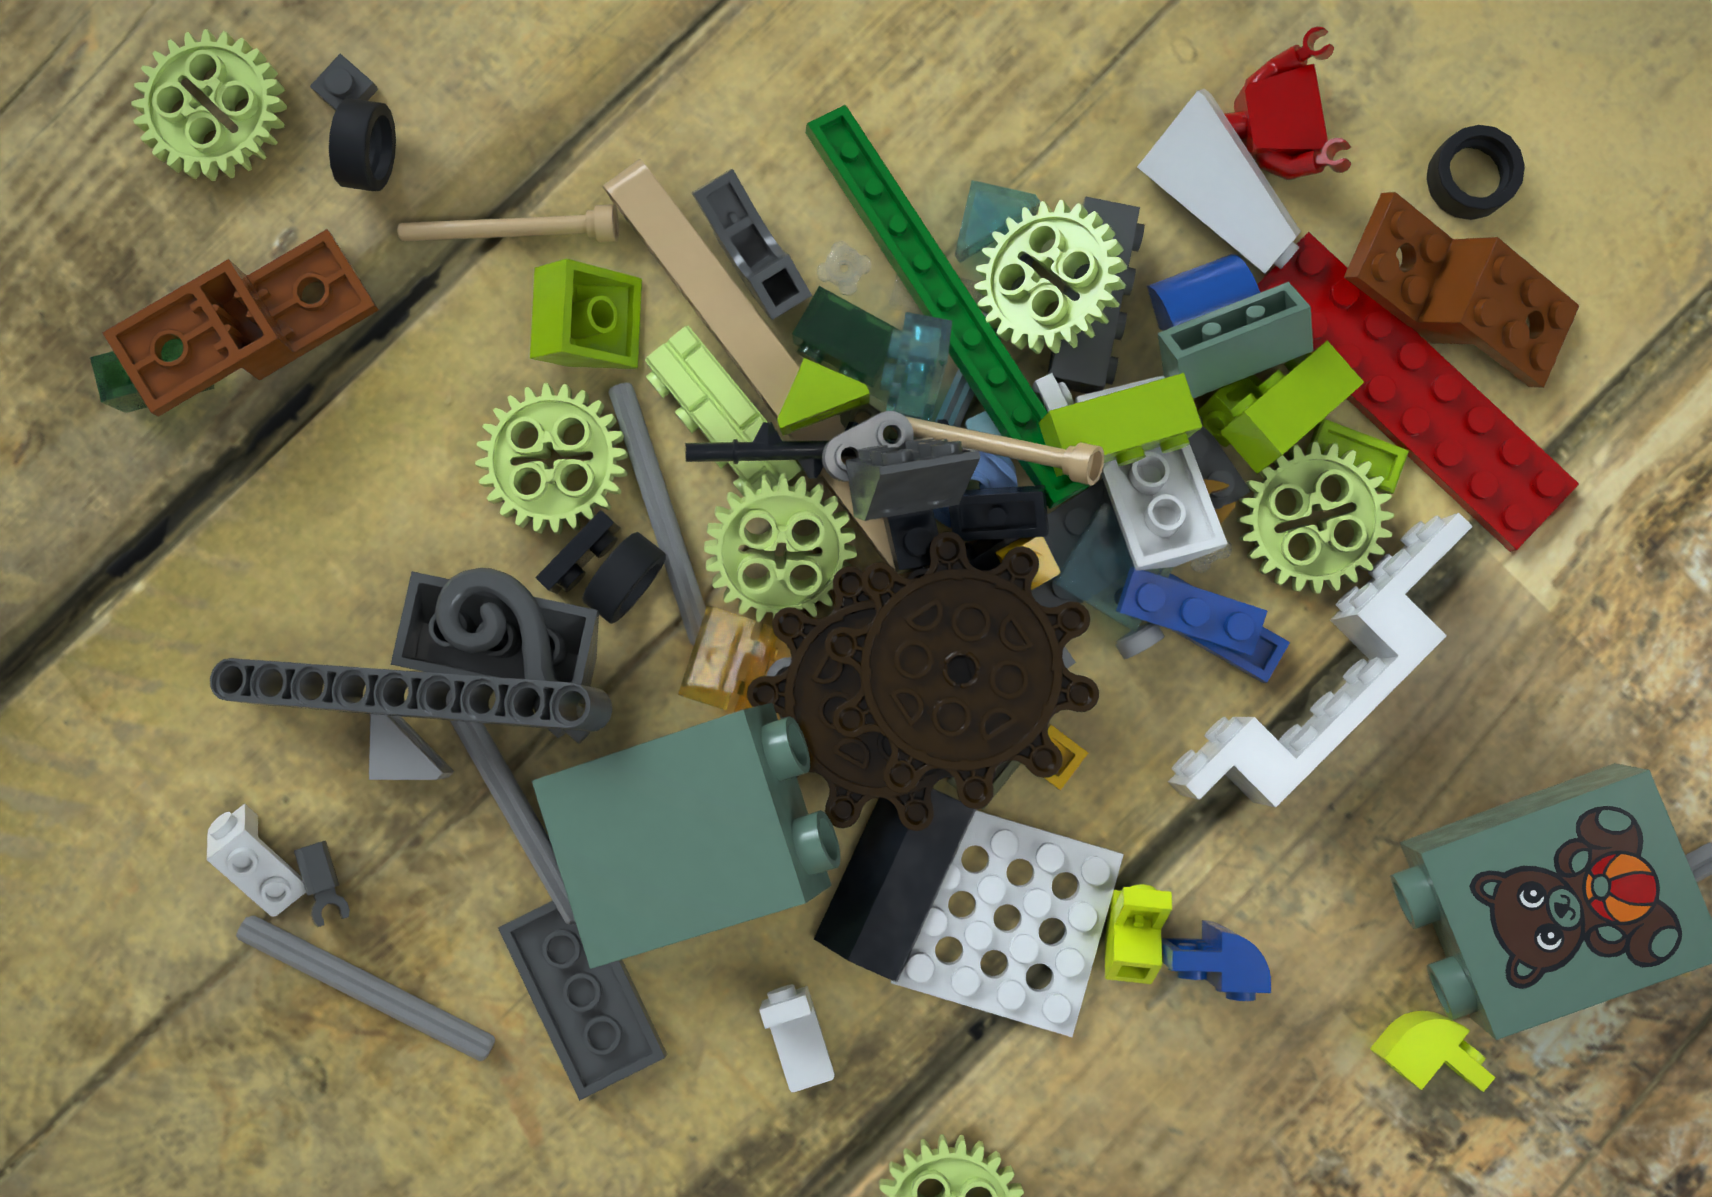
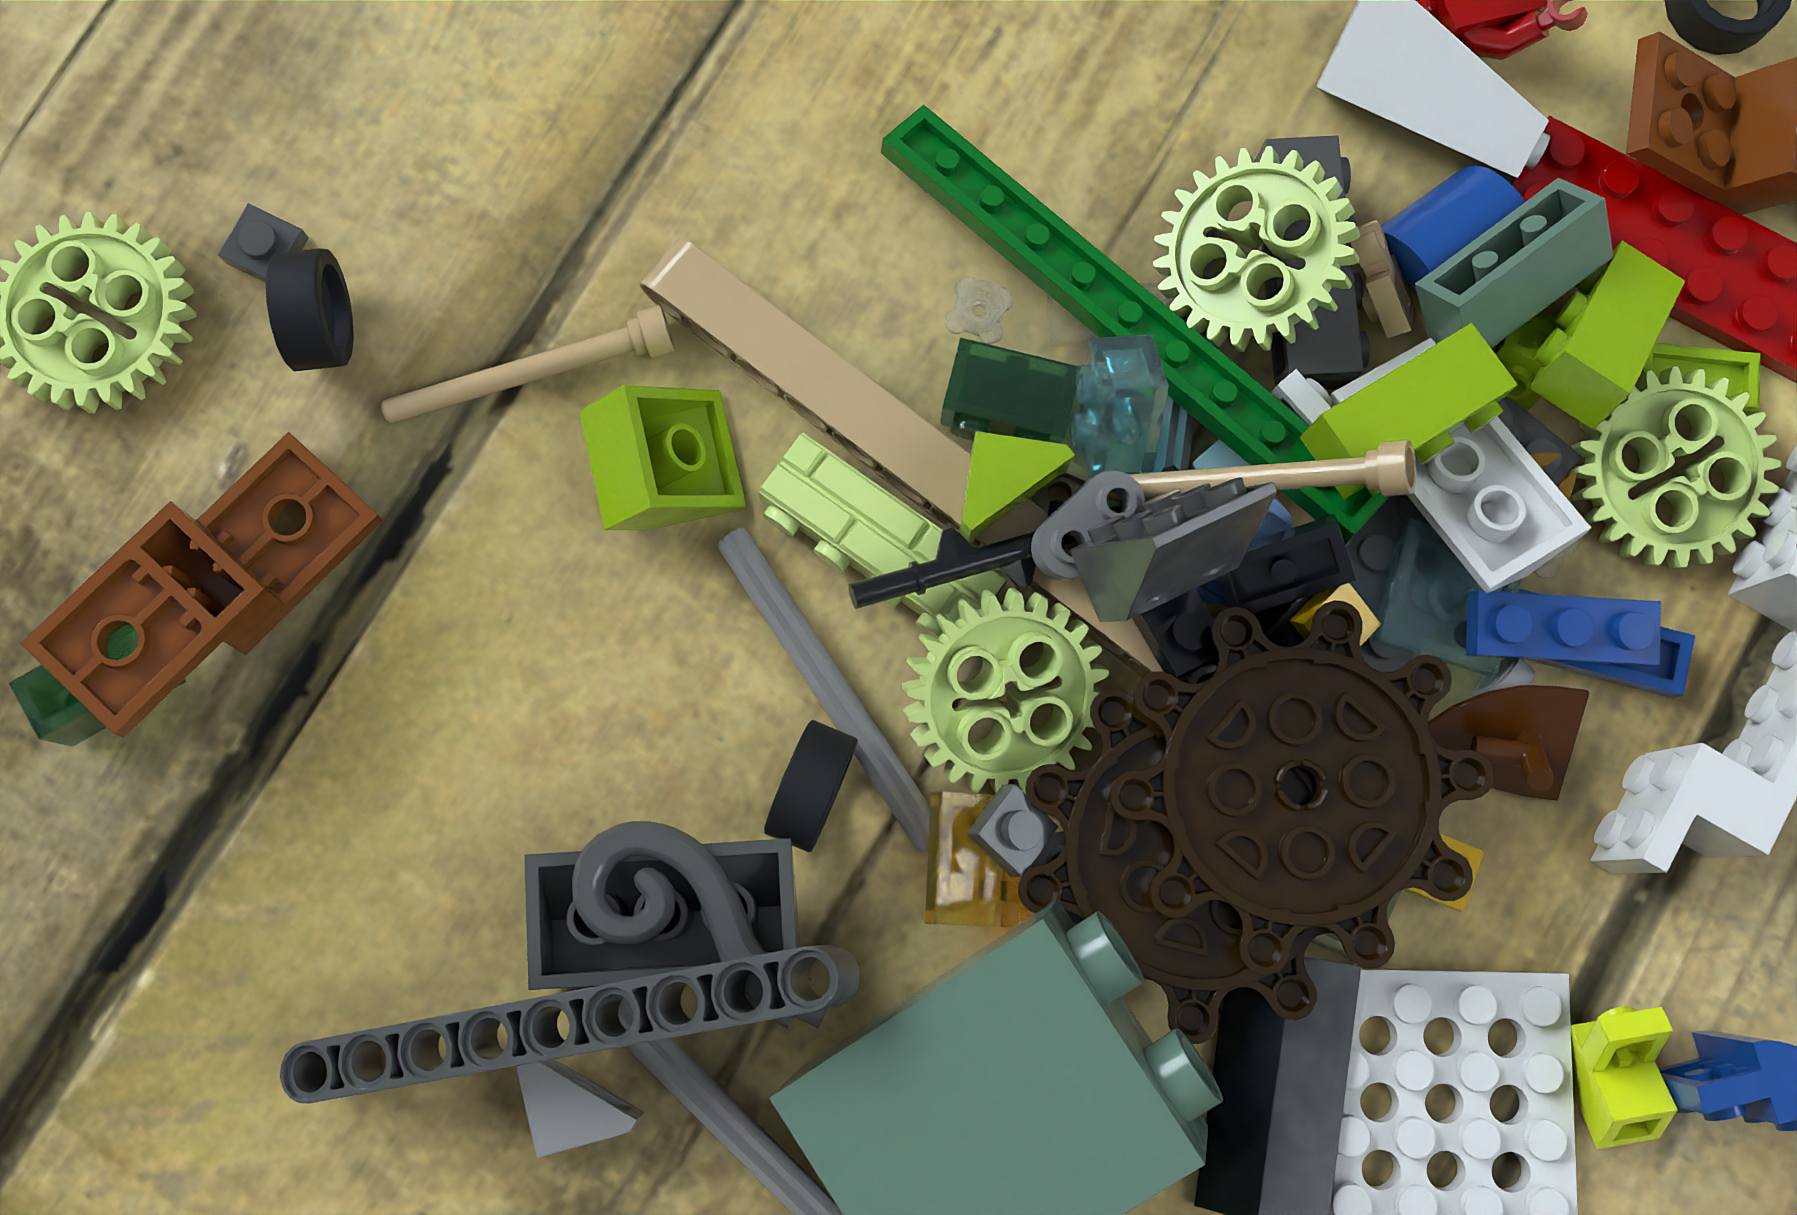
camera: 25 degrees left, 5 degrees down
yellowish green gear [475,383,629,535] -> none
black plate [535,510,621,594] -> none
dark grey arch [692,169,812,320] -> none
clear light blue slope [955,180,1040,263] -> none
none -> plate [966,784,1059,877]
none -> tan plate [1351,219,1415,339]
none -> reddish brown shield [1427,685,1590,801]

